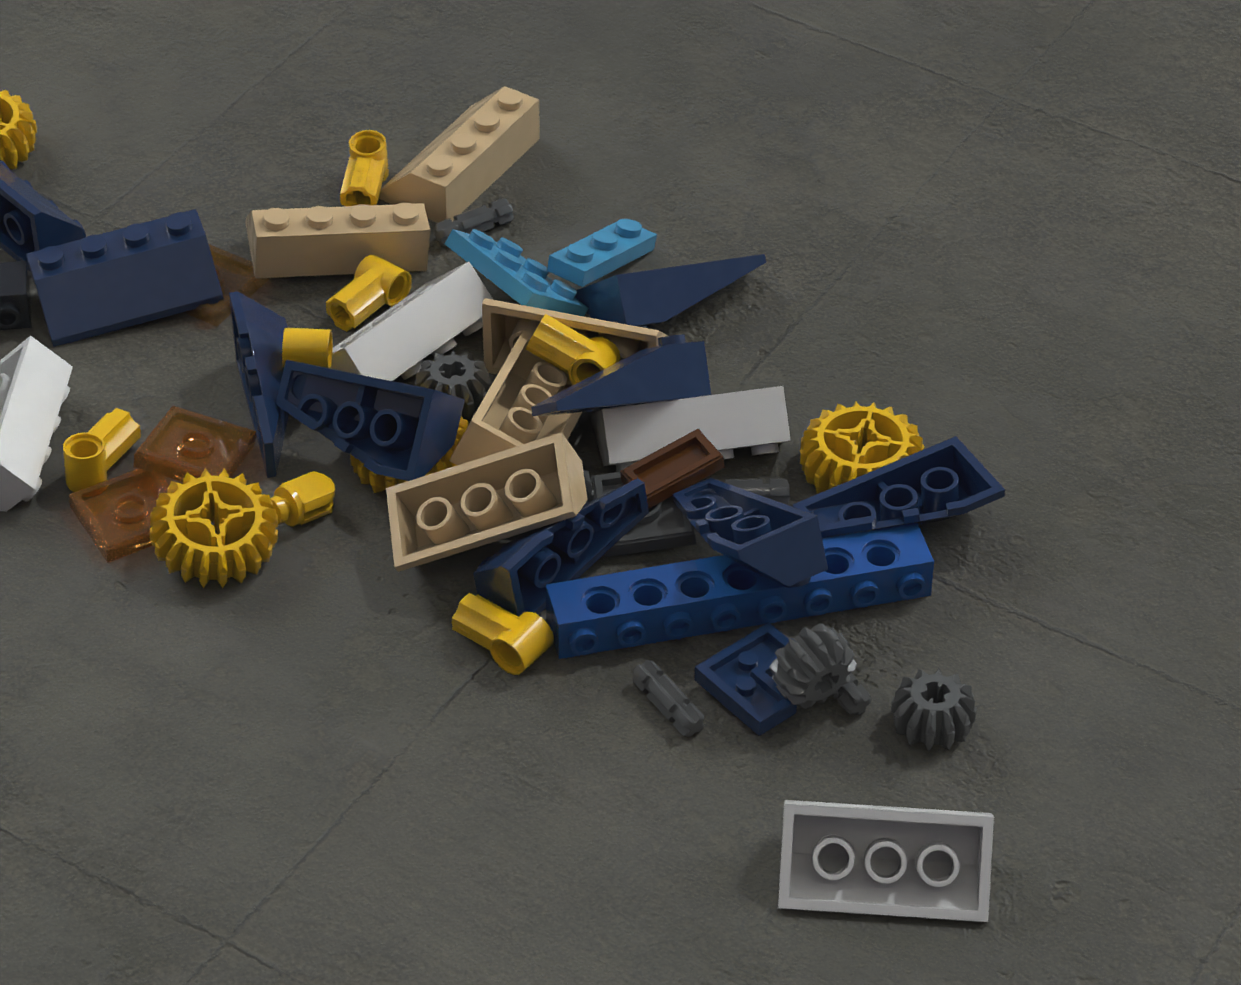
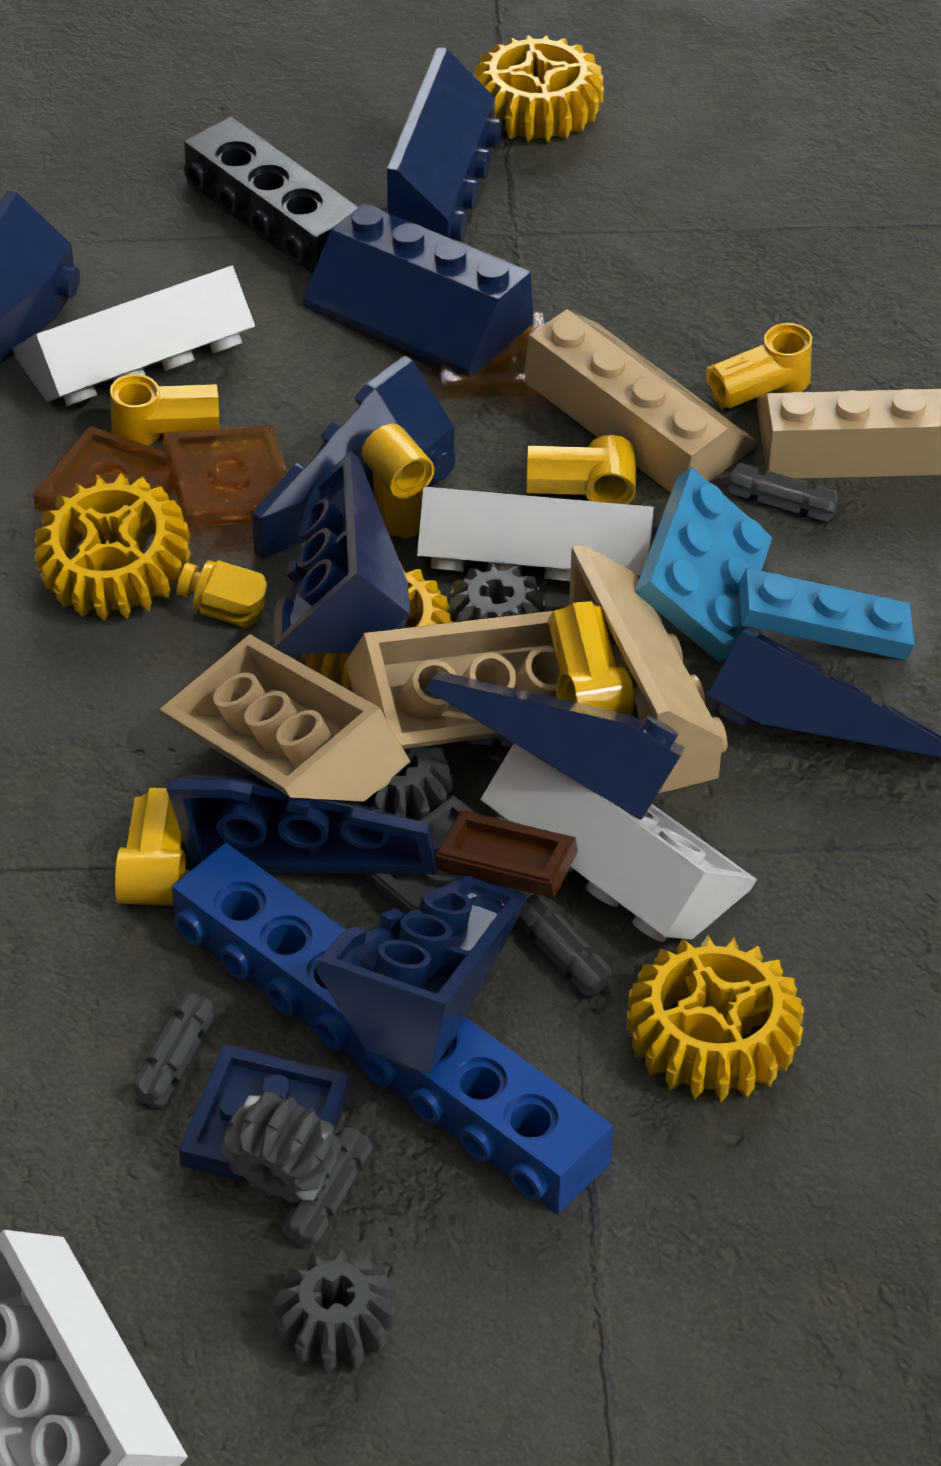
camera: 55 degrees right, 5 degrees up
dark blue wedge [793,436,1005,538] -> none

